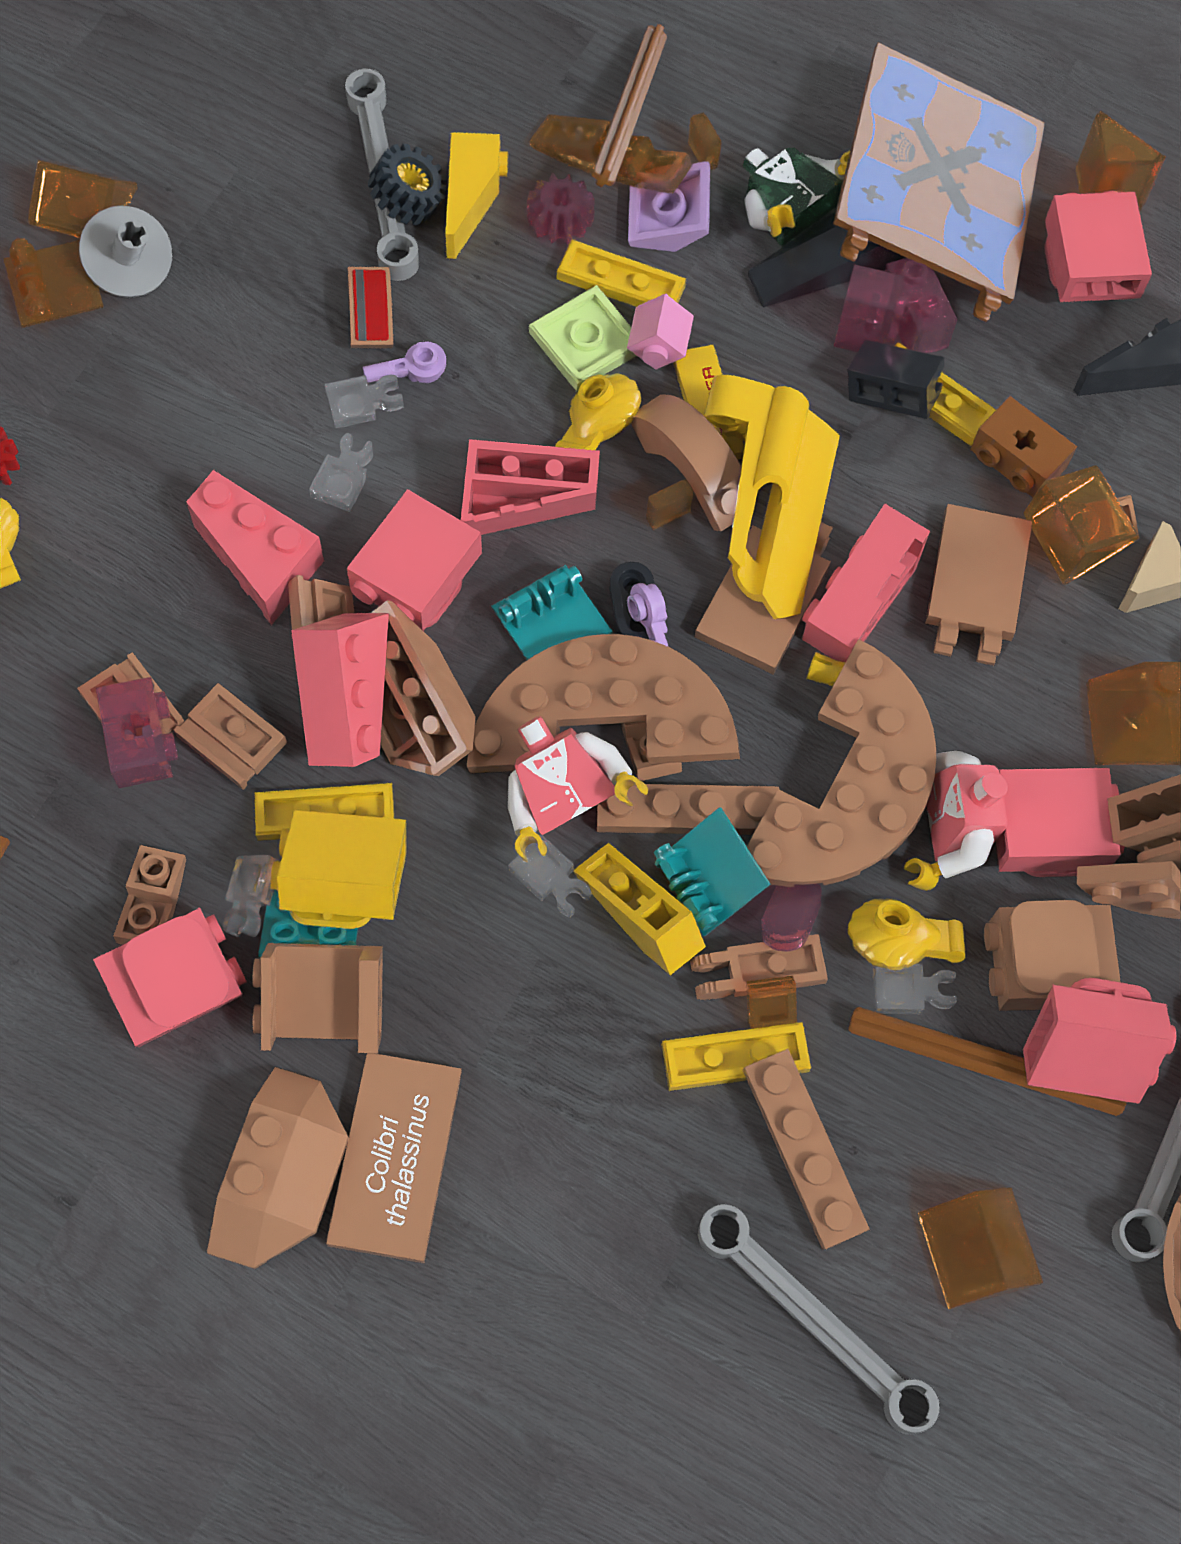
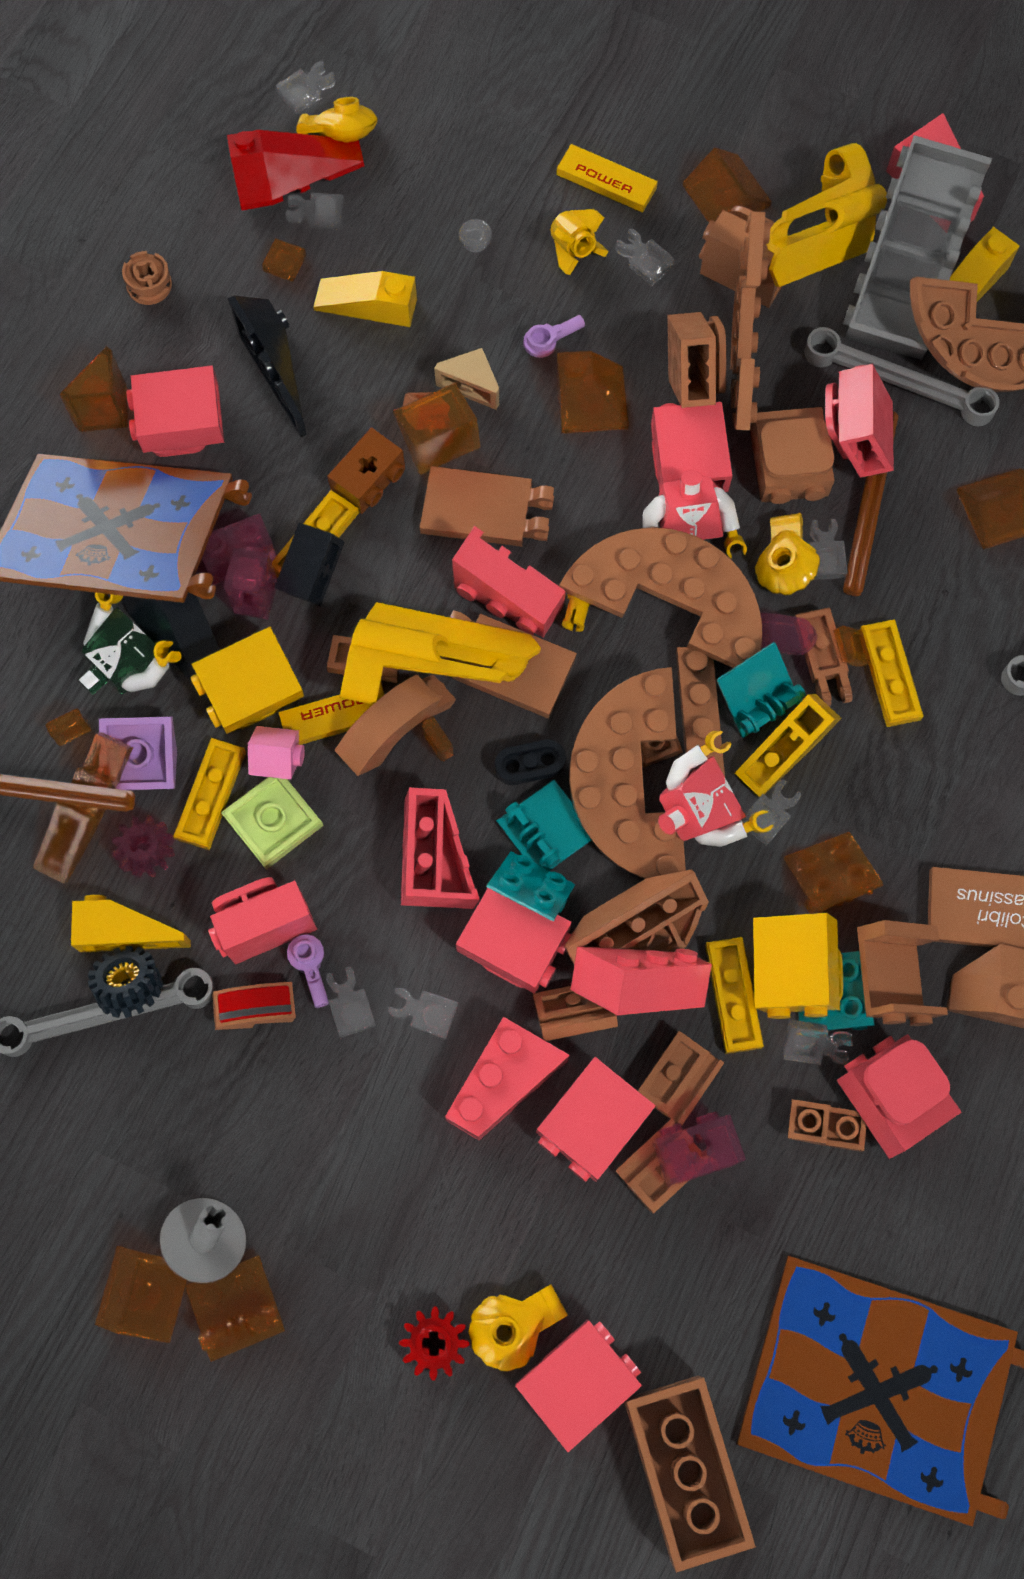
camera: 90 degrees left, 5 degrees up
yellow animal [555,373,641,450] -> none
lavender plate [627,583,669,647] -> none
nougat plate [742,1049,870,1250] -> none
none -> yellow brick [190,627,304,734]
none -> coral brick [208,877,317,965]
none -> teal hinge [486,851,576,921]
none -> coral brick [536,1057,656,1182]
none -> clear orange hinge [784,832,883,914]

